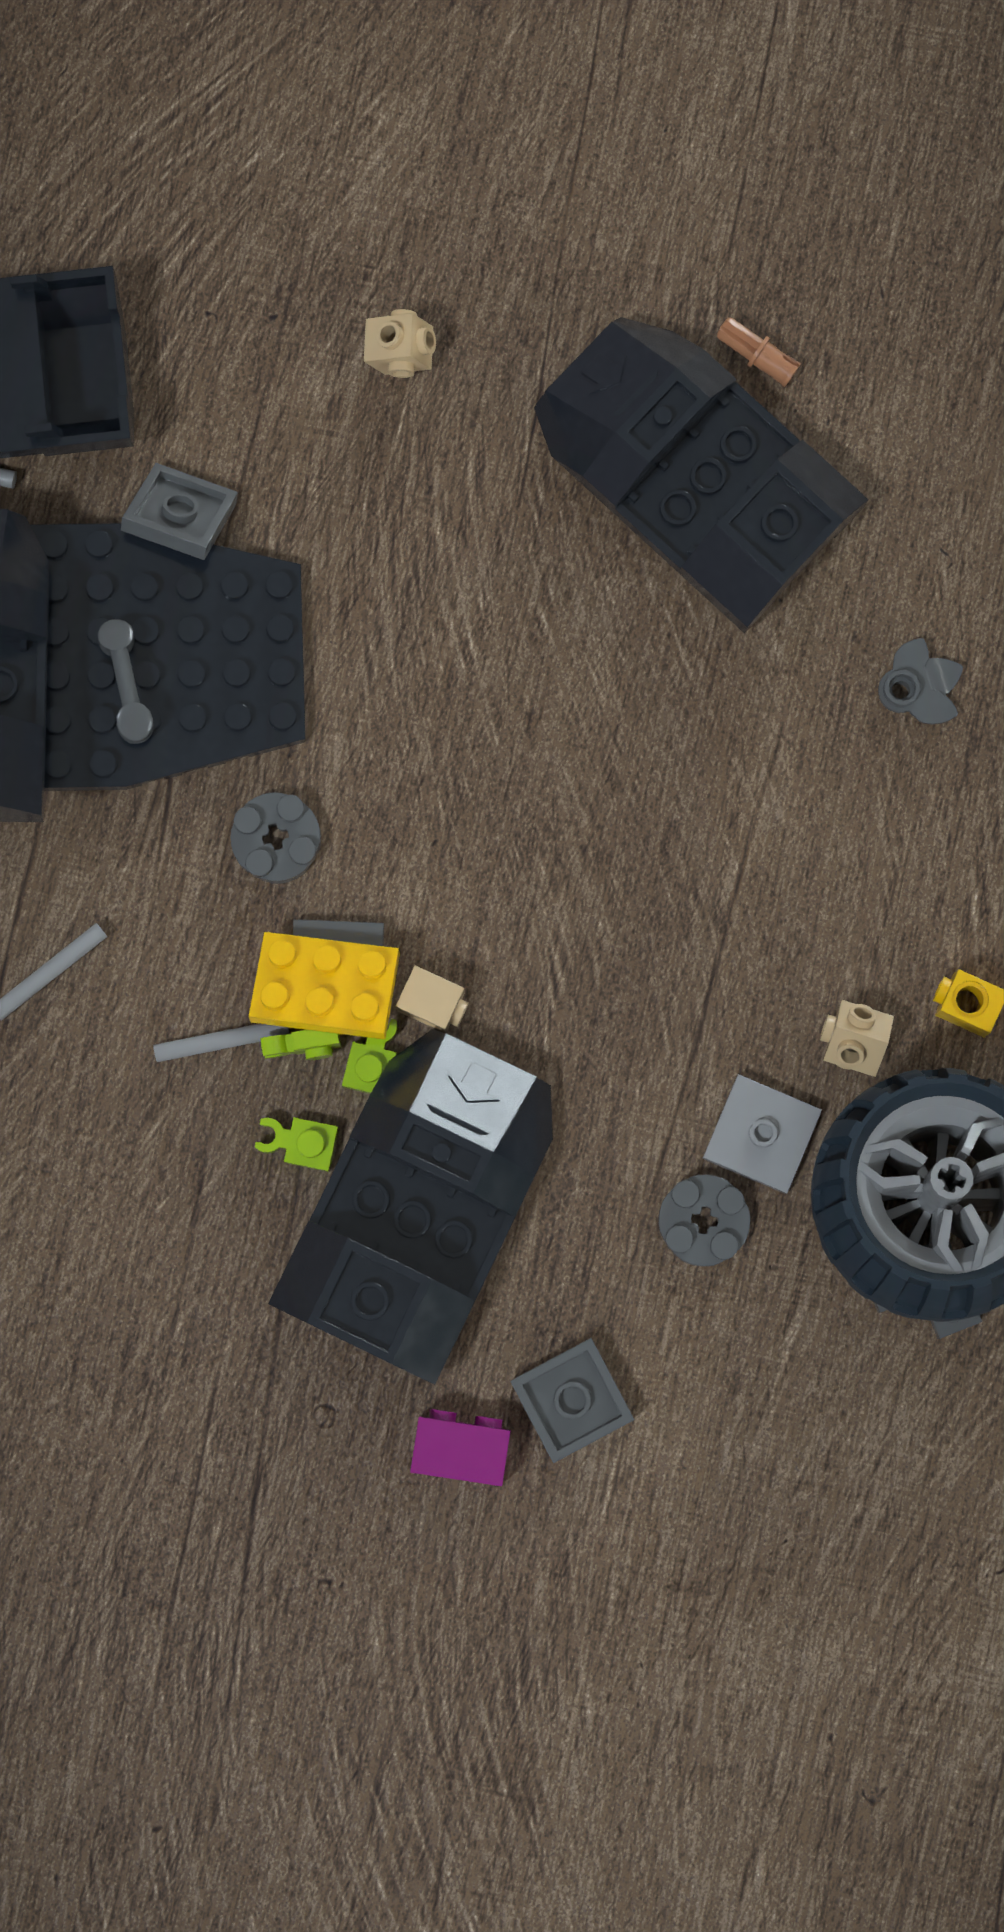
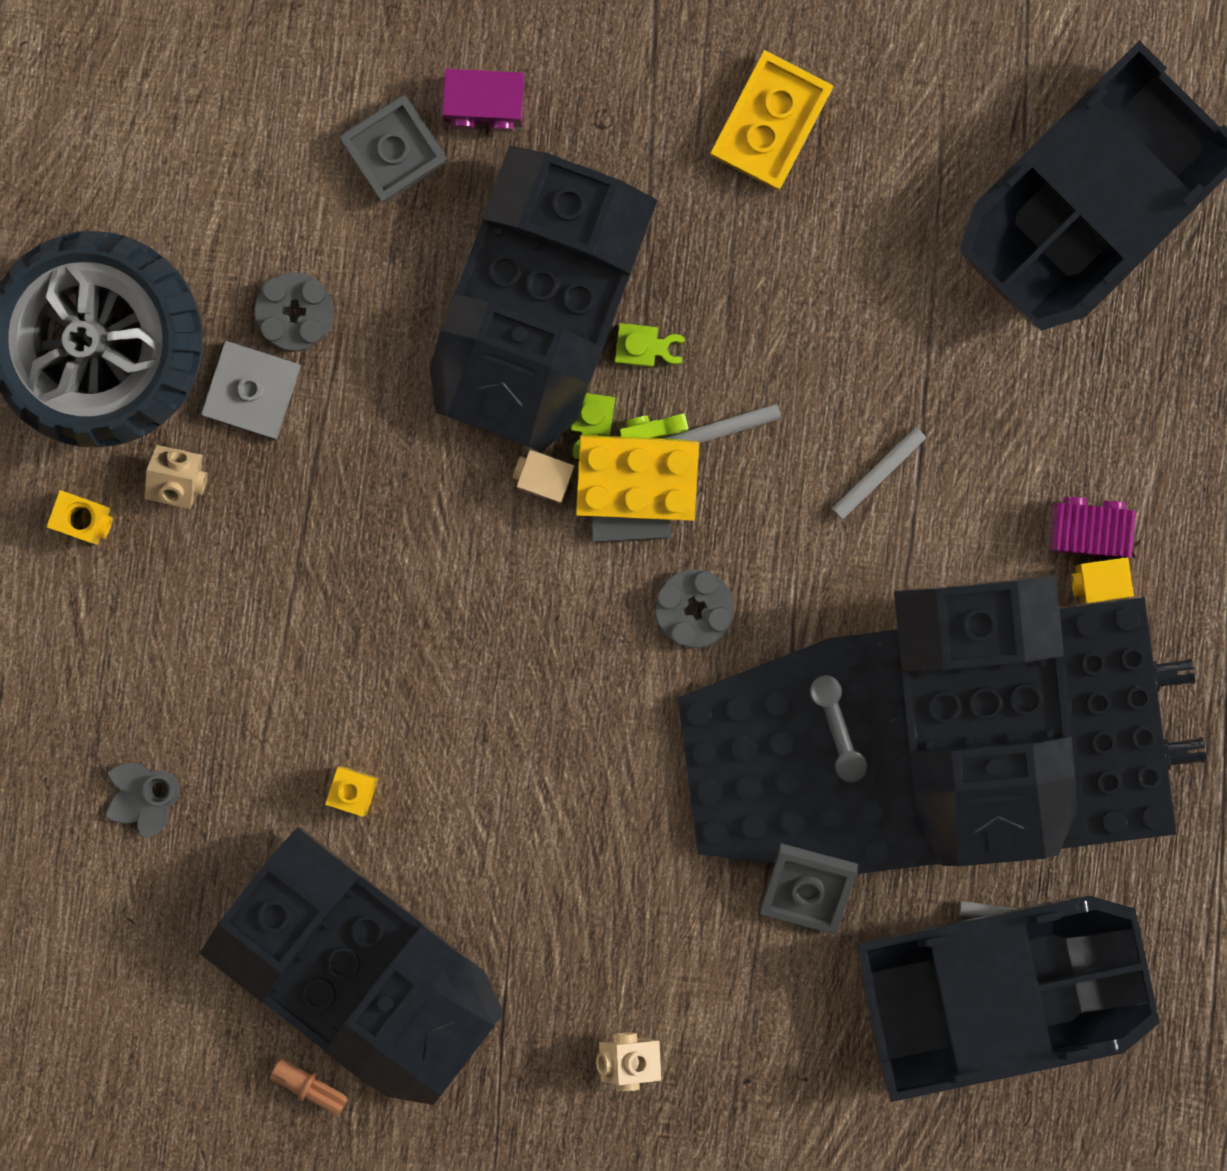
camera: 175 degrees right, 5 degrees up
none -> yellow brick [325,766,379,817]
none -> yellow plate [710,50,833,192]

